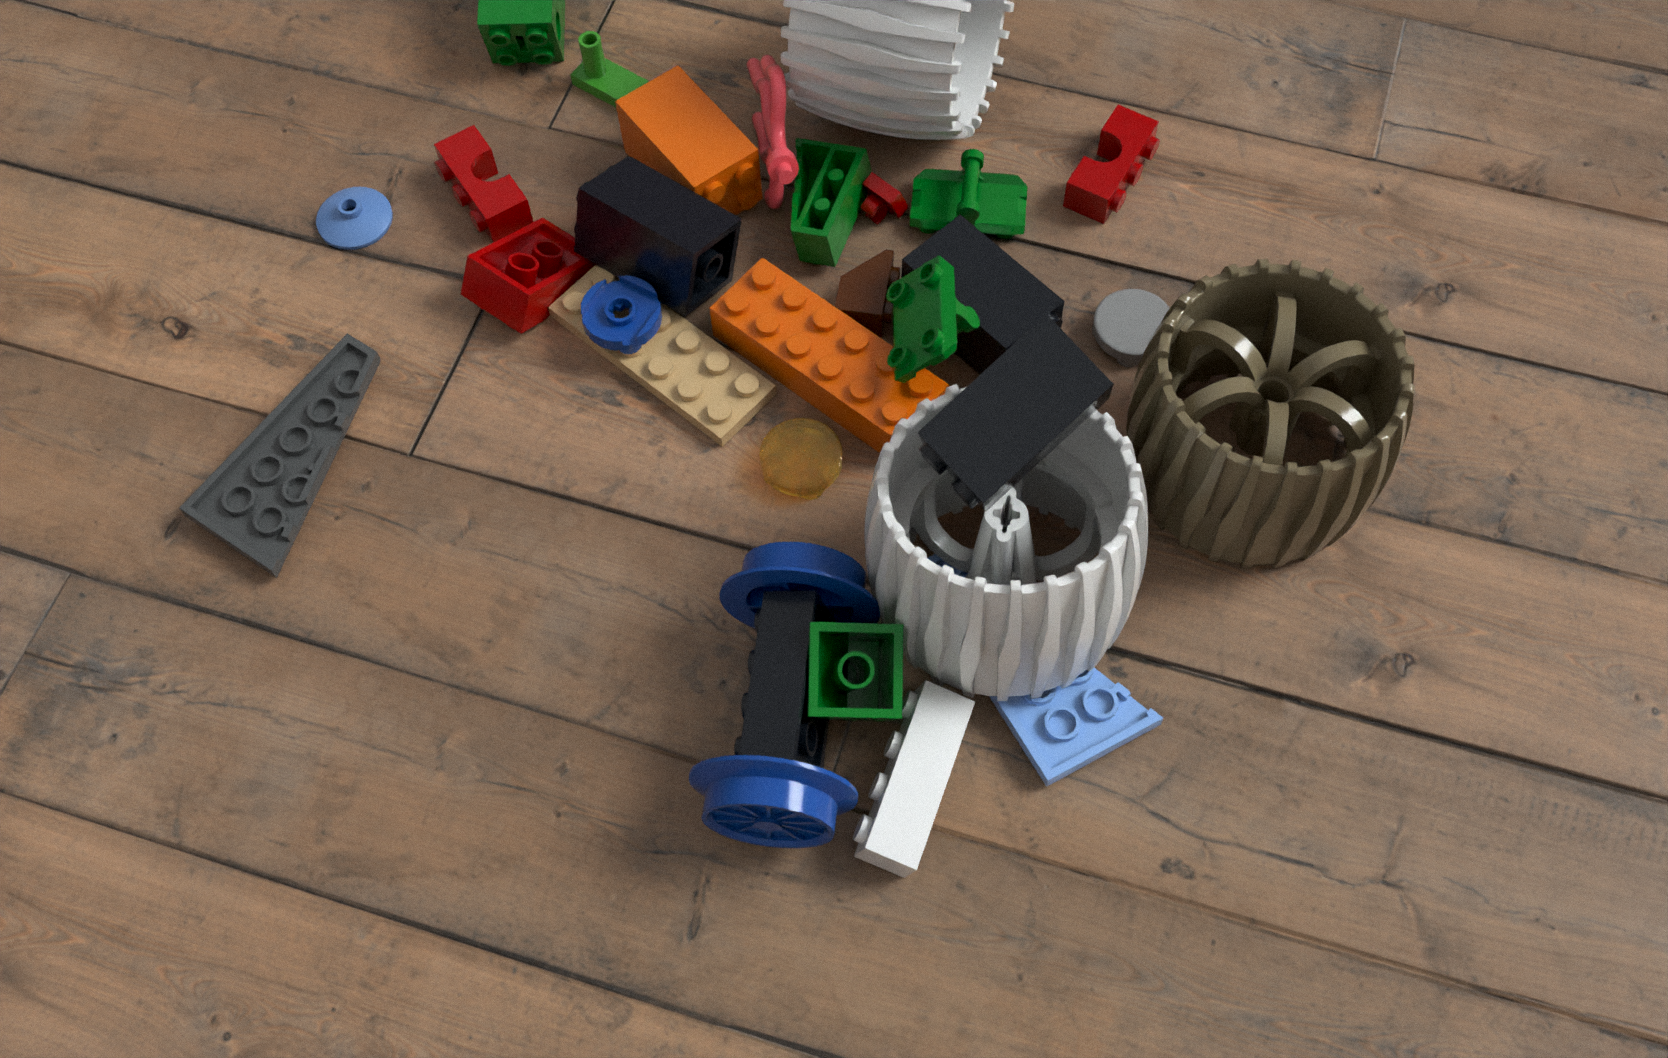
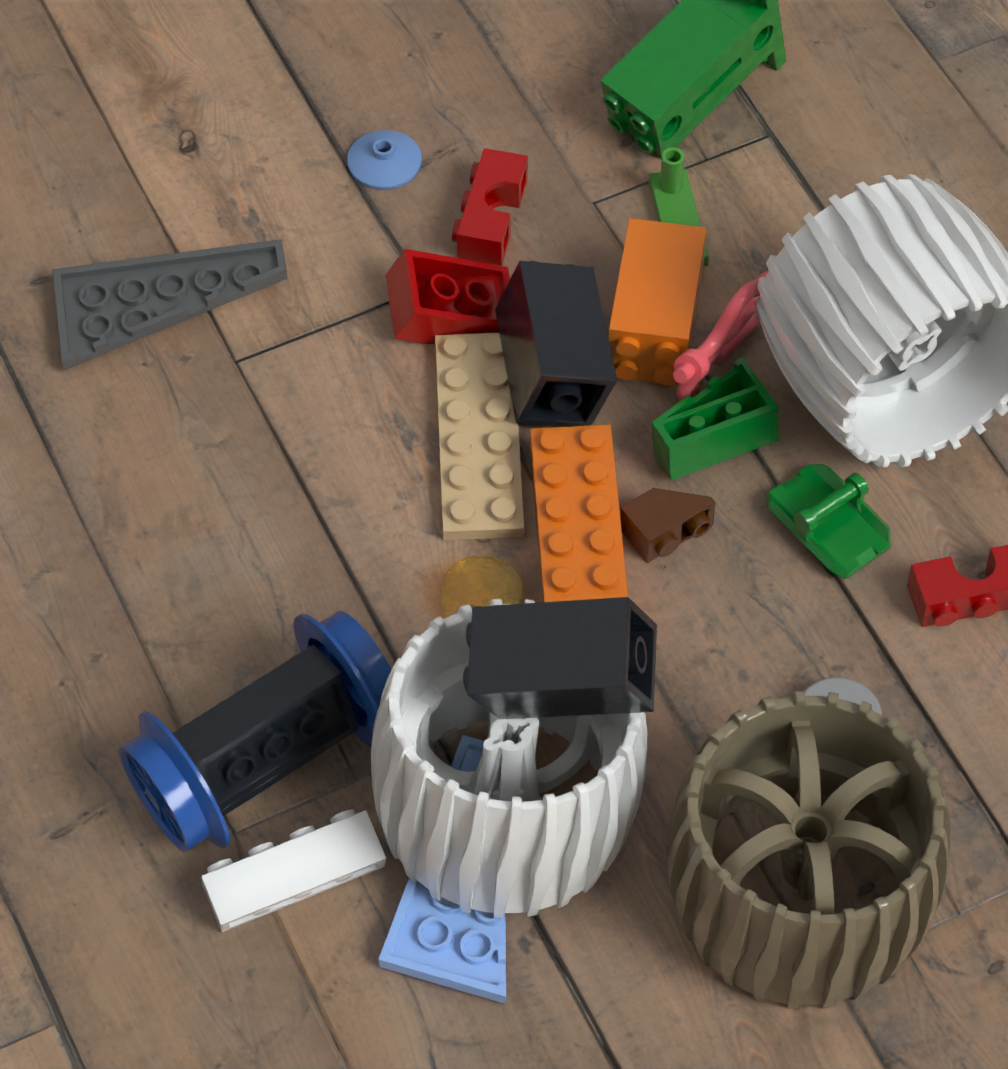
camera: 45 degrees right, 5 degrees down
blue plate [581,275,662,354] -> none
green slope [807,622,903,722] -> none
red tile [860,172,908,225] -> none
green shield [886,256,980,383] -> none
black brick [901,215,1065,375] -> none

